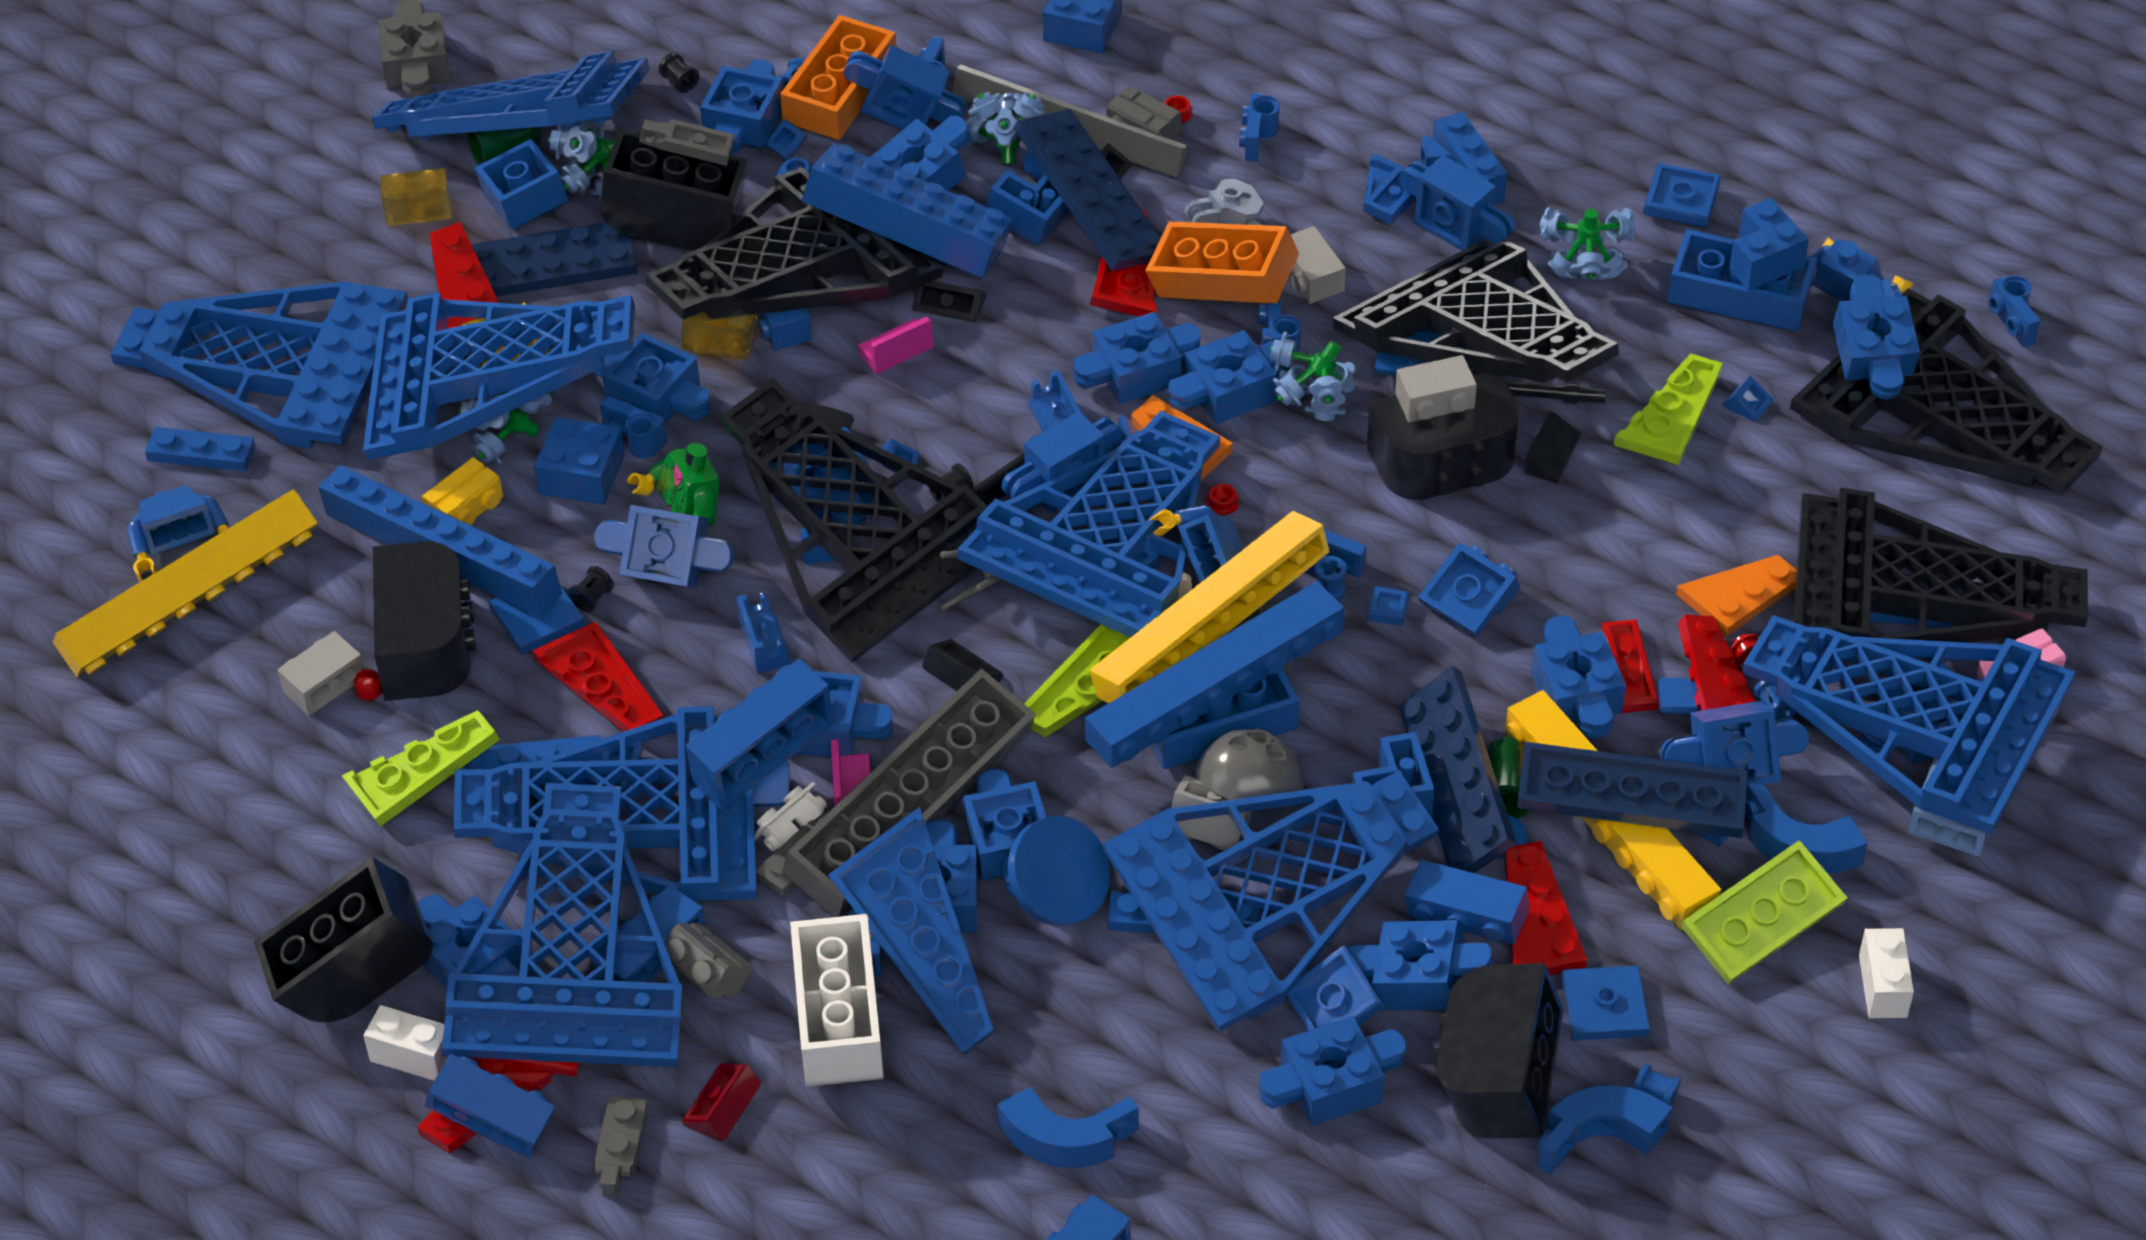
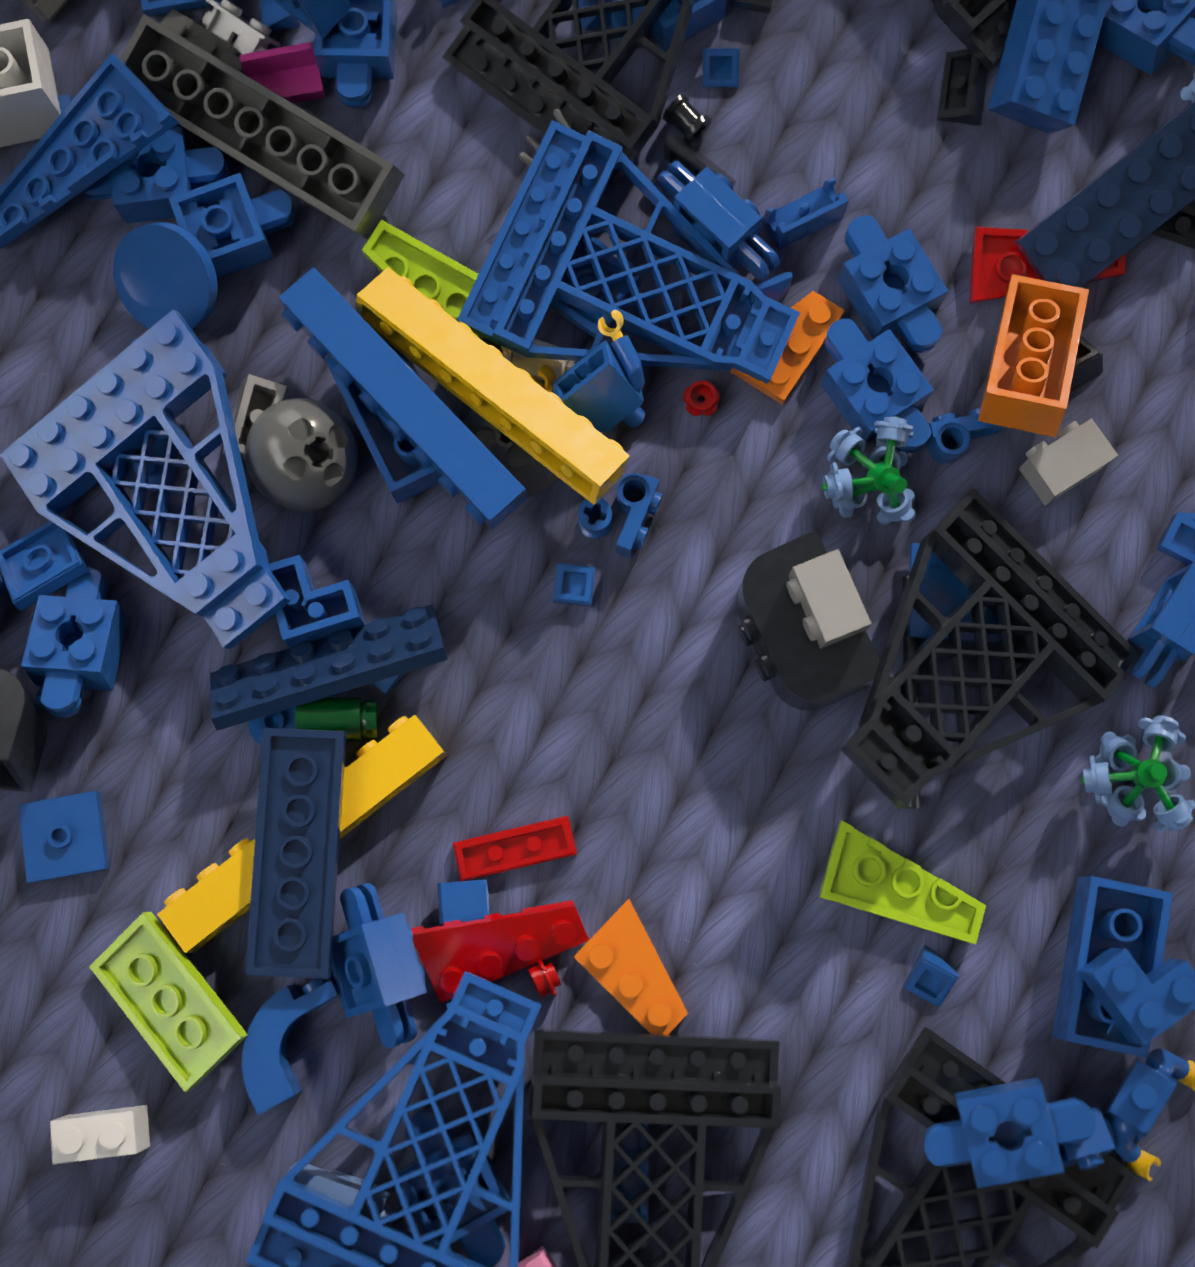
camera: 85 degrees right, 30 degrees up
dark pink panel [858,316,933,374] -> none
black slope [922,639,1004,691] -> none
blue brick [986,169,1070,246] -> none
sand blue hinge [1184,178,1264,225] -> none
blue brick [1404,860,1530,944] -> none
blue plate [1418,542,1521,638] -> none
red wing [1504,841,1587,976] -> none
black slope [1525,411,1581,483] -> none
blue brick [1531,615,1626,739] -> none

